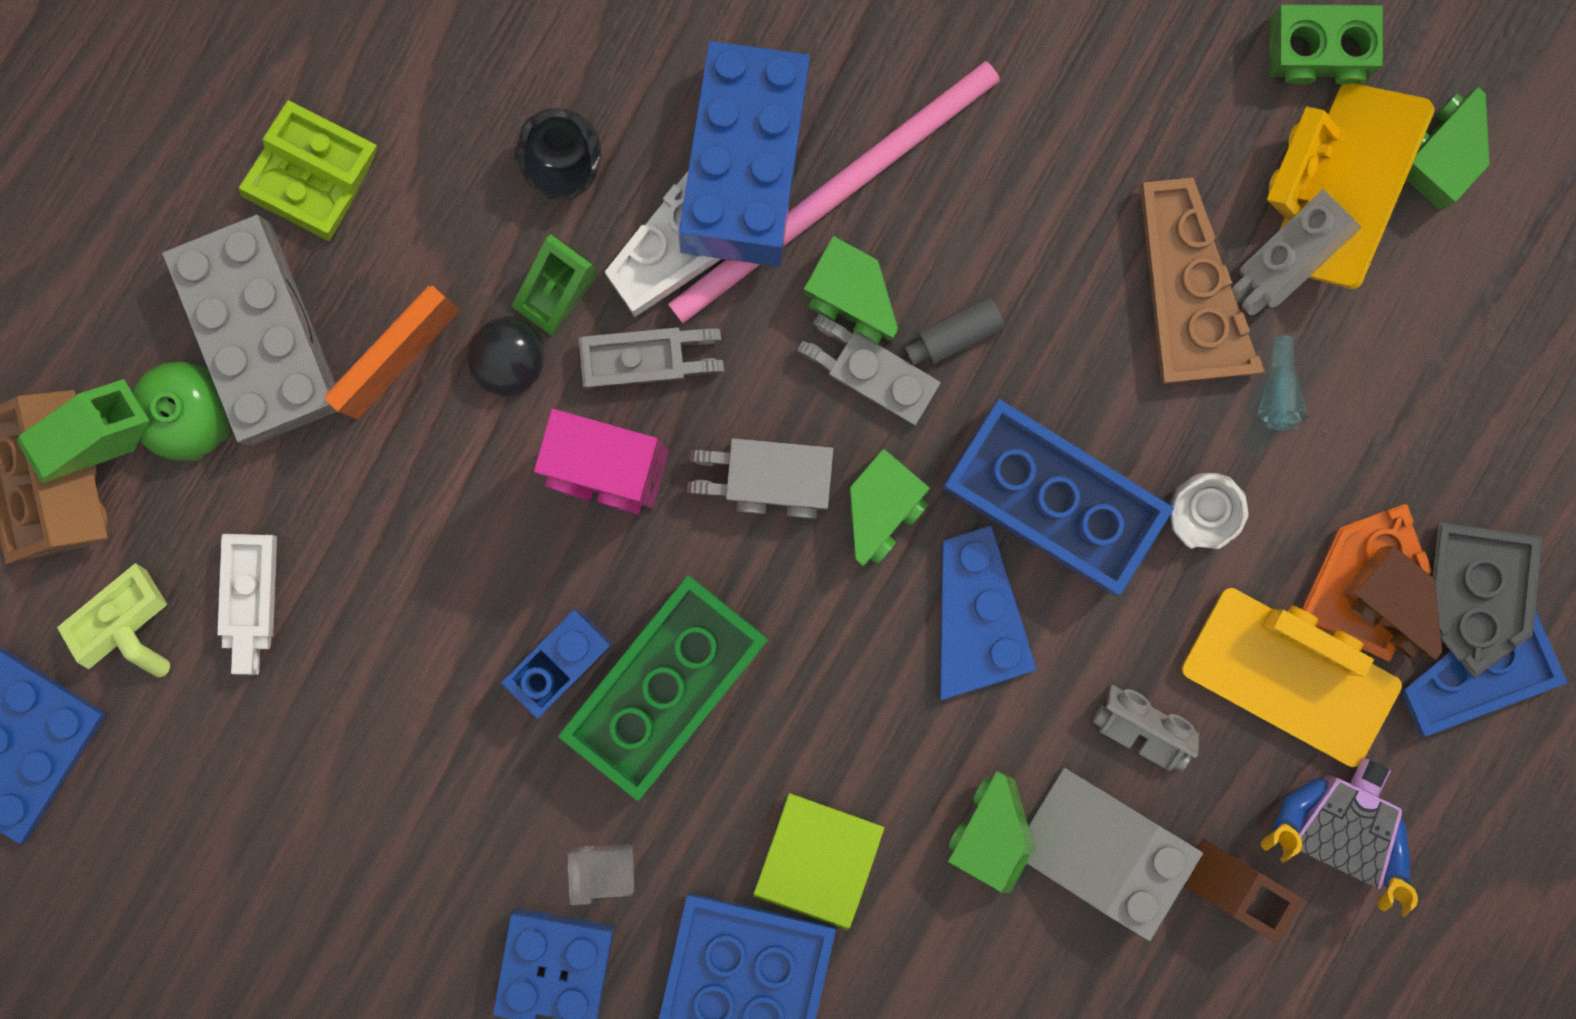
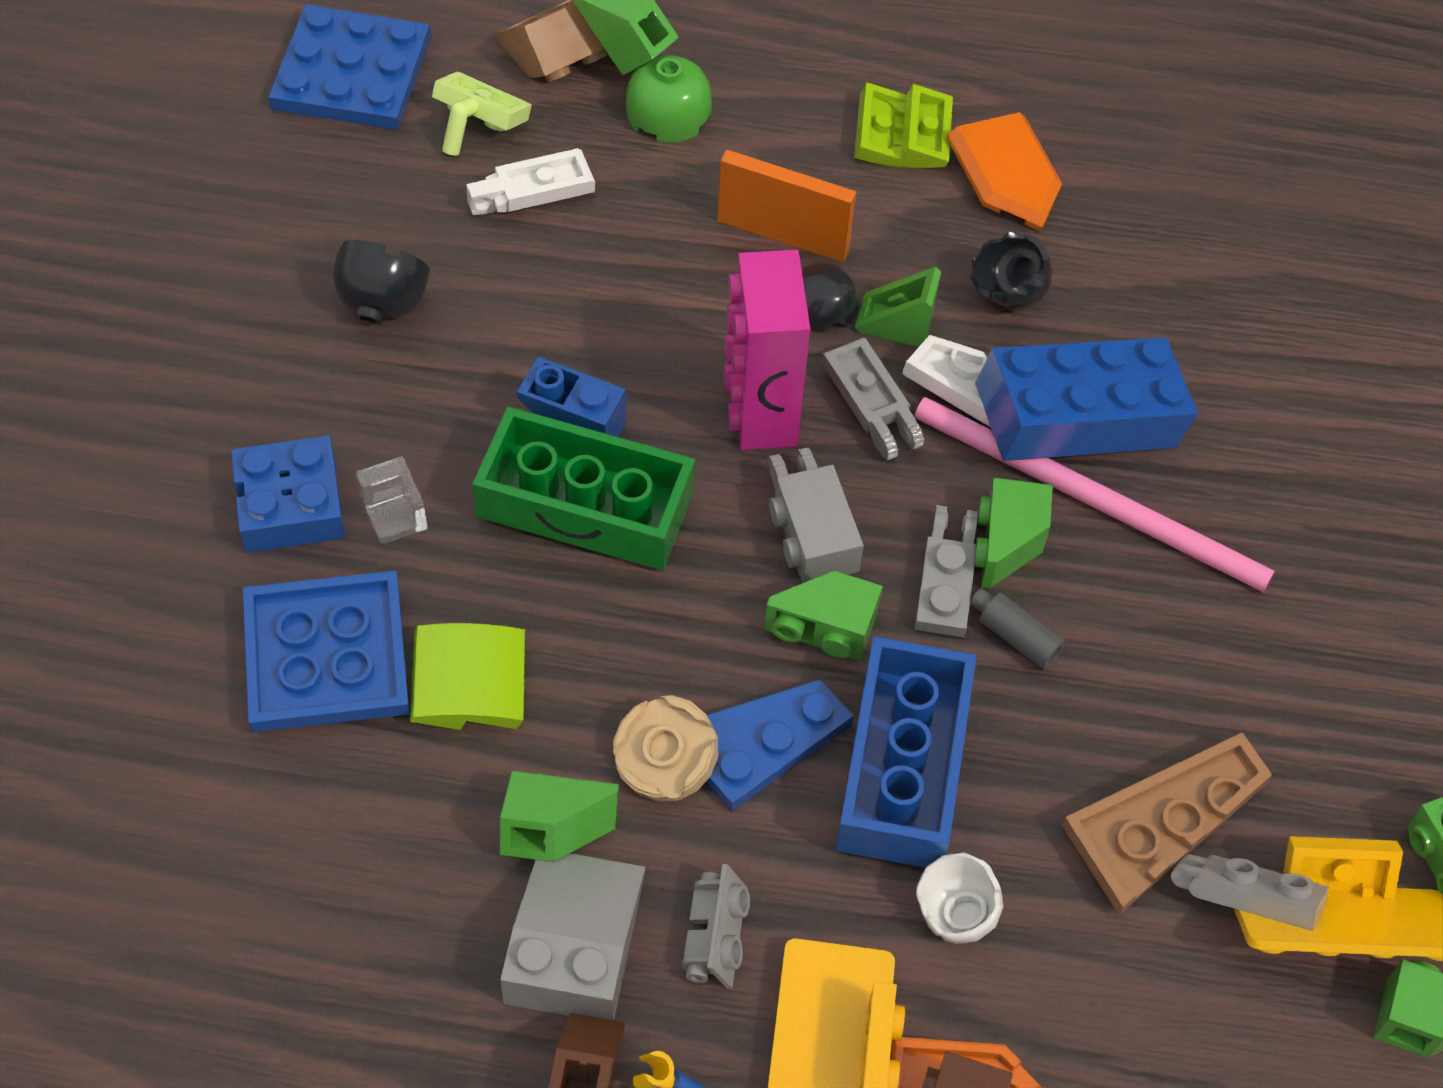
camera: 65 degrees right, 30 degrees down
light grey brick [162,214,337,446] -> none
clear light blue cone [1257,335,1308,431] -> none
none -> black cylinder [333,240,430,325]
none -> tan tile [613,695,718,802]
none -> orange tile [946,112,1062,232]

